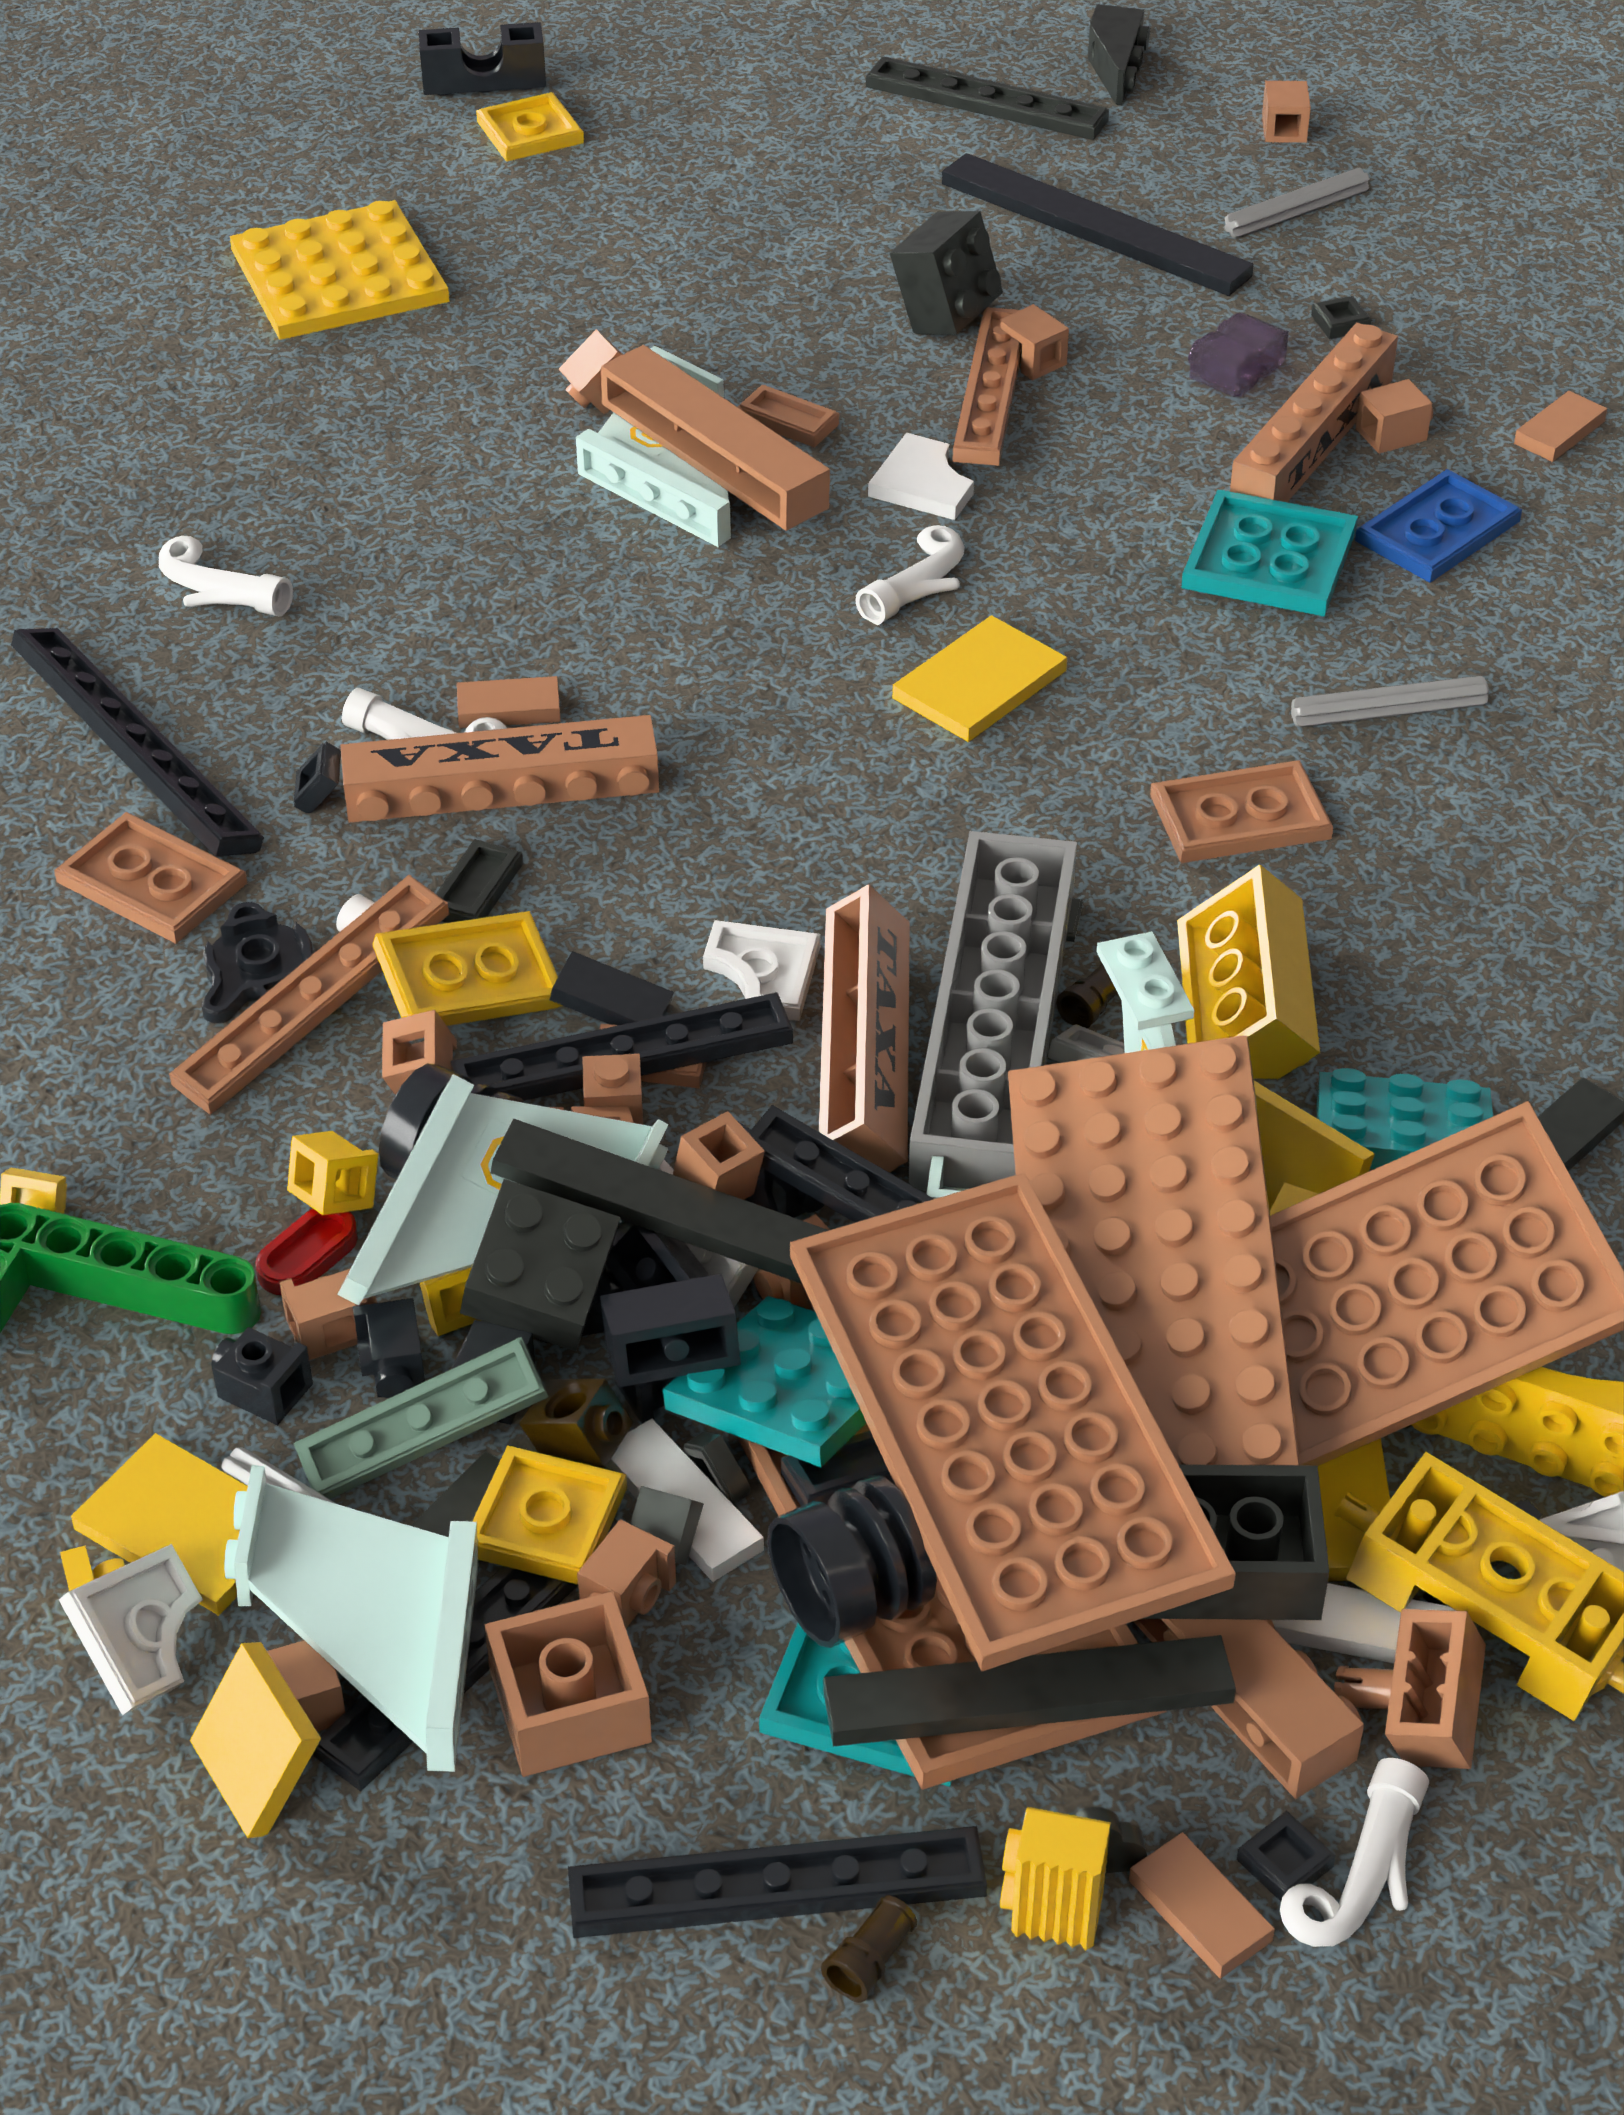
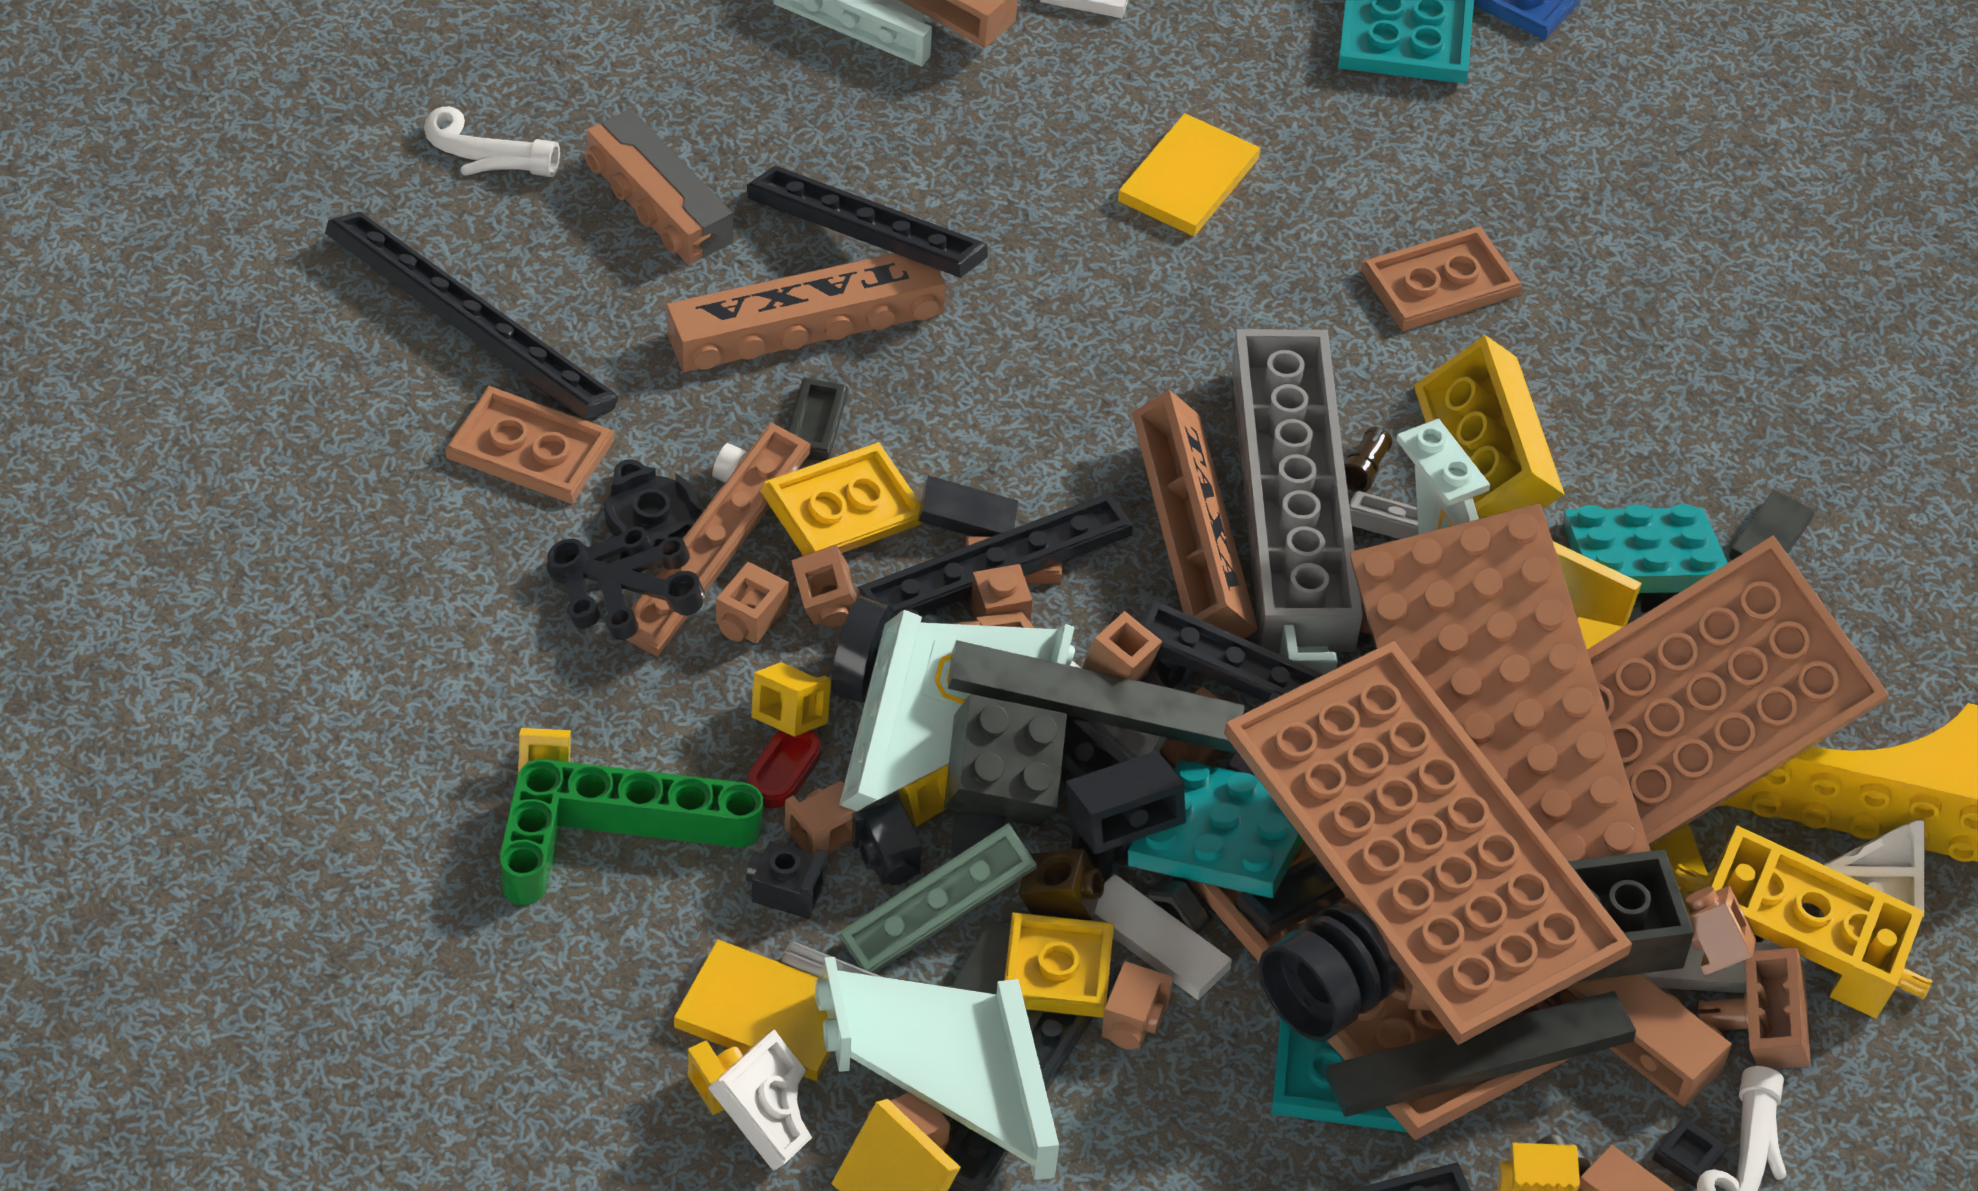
camera: 15 degrees left, 5 degrees up
black tile [294,741,341,813] -> none
white plant [342,688,507,740] -> none
nougat tile [457,676,560,728] -> none
nougat brick [484,1591,652,1777] -> none
pearl dark grey tile [630,1486,704,1566] -> none
white tile [703,920,821,1021] -> none
white plant [856,525,965,625] -> none
light grey axle [1291,675,1489,728] -> none
none -> black plant [547,526,705,640]
none -> piece [585,108,733,265]
none -> nougat brick [716,562,789,644]
none -> black tile [747,165,988,278]
none -> nougat brick [1685,886,1756,976]

